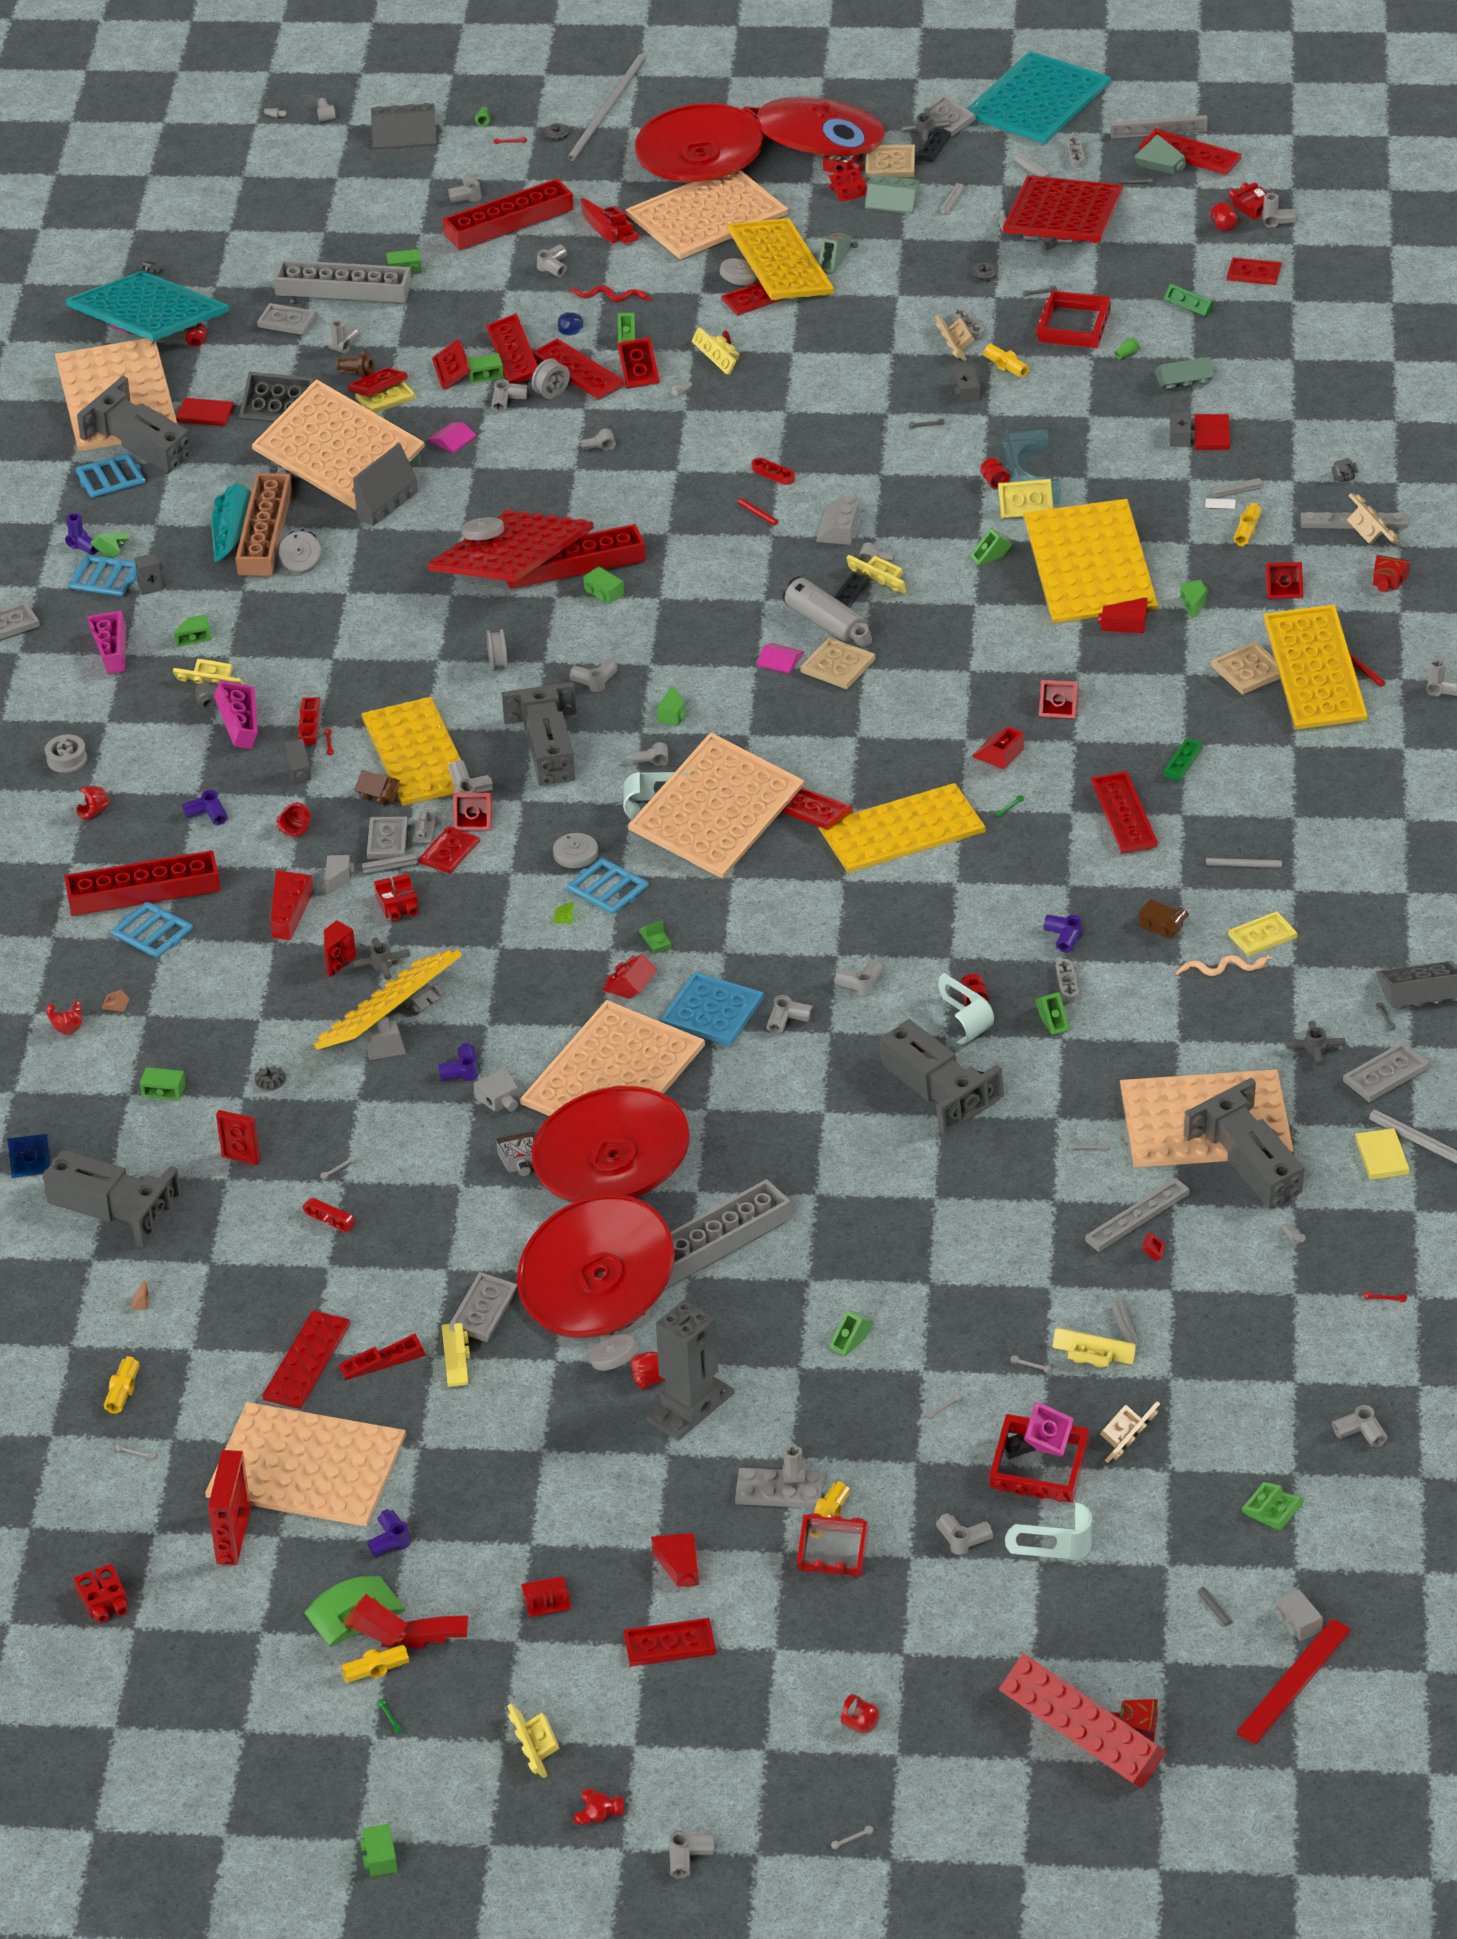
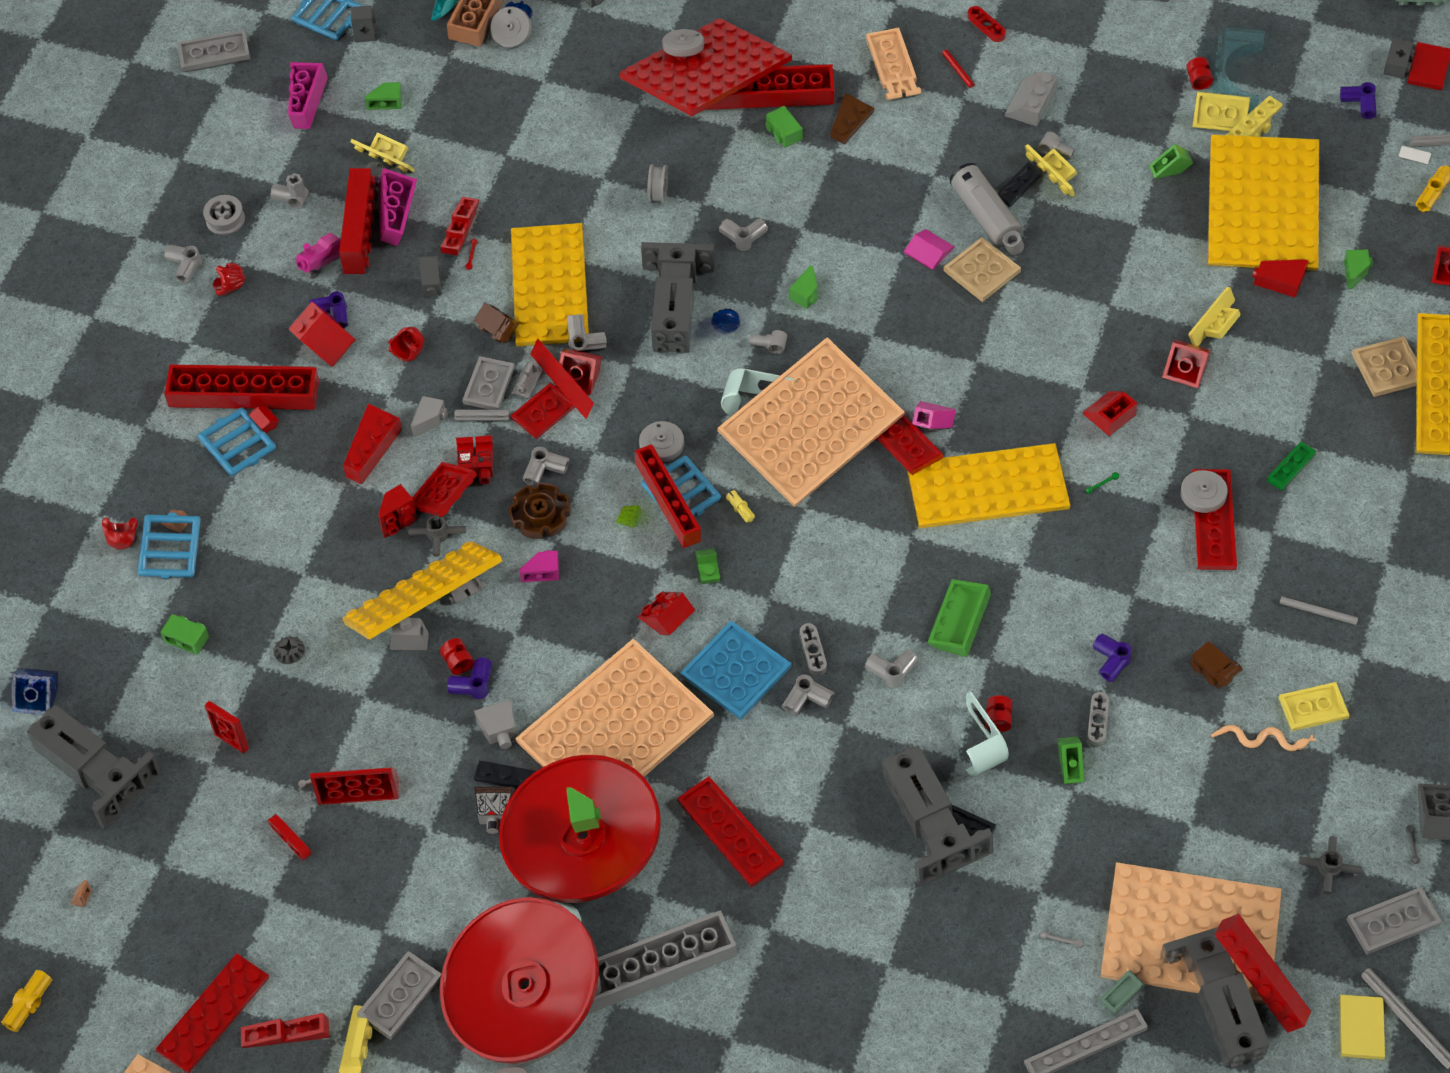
camera: 15 degrees right, 15 degrees up
none -> dark azure bar [138,513,201,579]
none -> light grey piece [164,245,203,284]
none -> red piece [249,406,279,434]
none -> light grey piece [270,173,309,208]
none -> red slope [289,302,356,367]
none -> dark pink piece [296,232,341,279]
none -> red slope [310,767,399,805]
none -> red brick [339,168,378,274]
none -> red plate [412,462,477,517]
none -> red wheel [439,638,474,675]
none -> black plate [474,760,536,789]
none -> reddish brown piece [509,483,571,539]
none -> dark pink slope [519,550,559,582]
none -> light grey piece [523,446,570,486]
none -> red sticker [530,338,594,419]
none -> bright green slope [566,787,601,833]
none -> red brick [635,444,701,549]
none -> red plate [677,776,784,888]
none -> clear blue hair [711,308,740,333]
none -> light yellow axle [726,490,755,523]
none -> light grey beam [800,623,827,676]
none -> reddish brown wing [830,93,874,145]
none -> light nougat hinge [866,28,921,100]
none -> dark pink slope [912,401,956,429]
none -> bright green slope [928,579,991,657]
none -> sand green tile [1099,970,1145,1015]
none -> light grey wheel [1180,470,1228,513]
none -> light yellow bracket [1188,287,1241,346]
none -> red brick [1214,913,1311,1033]
none -> light yellow bracket [1226,96,1283,137]
none -> dark purple piece [1340,82,1376,119]

